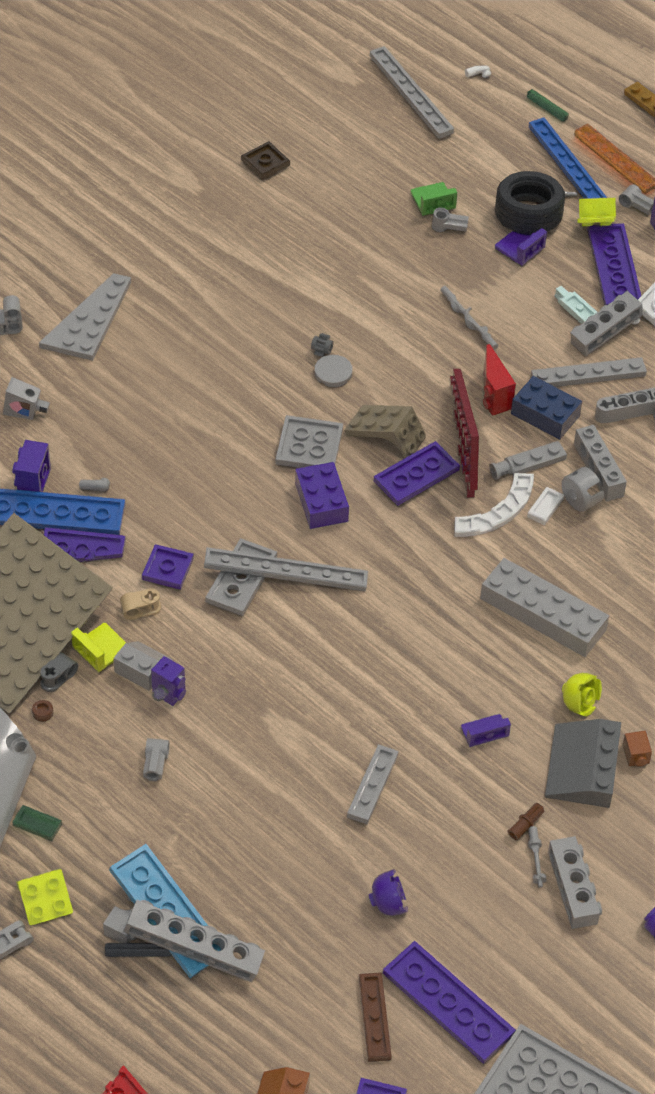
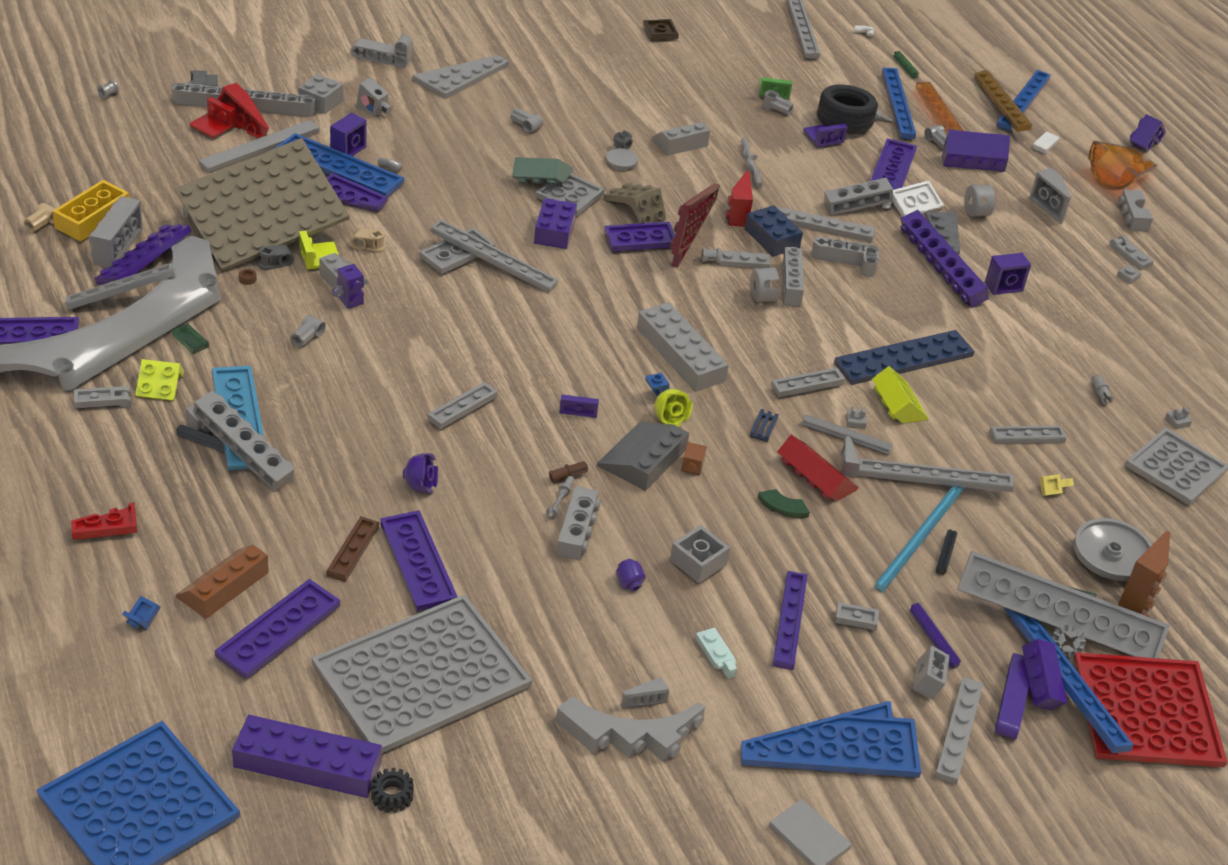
camera: 20 degrees right, 10 degrees down
dark purple plate [142,544,194,590] -> none
white tile [455,473,534,537] -> none
white tile [527,487,564,525] -> none
light aqua hinge [554,286,597,324] -> none
neon yellow bracket [577,197,616,226] -> none
none -> light grey piece [510,108,543,133]
none -> sand green slope [512,157,573,185]
none -> blue bracket [645,372,670,397]
none -> light grey slope [652,122,710,156]

